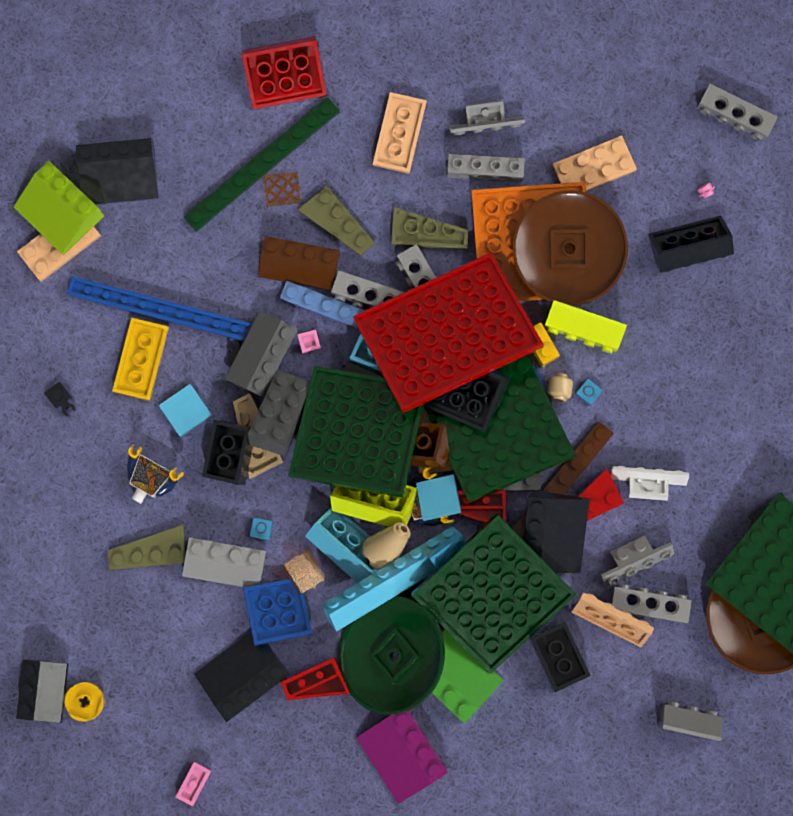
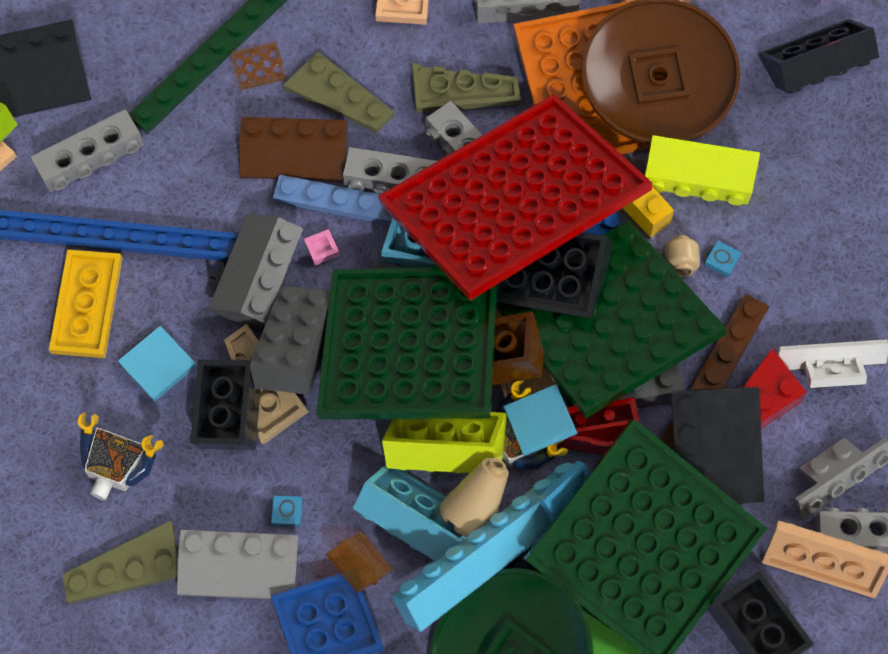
camera: 10 degrees left, 15 degrees down
none -> light grey brick [31,109,144,193]

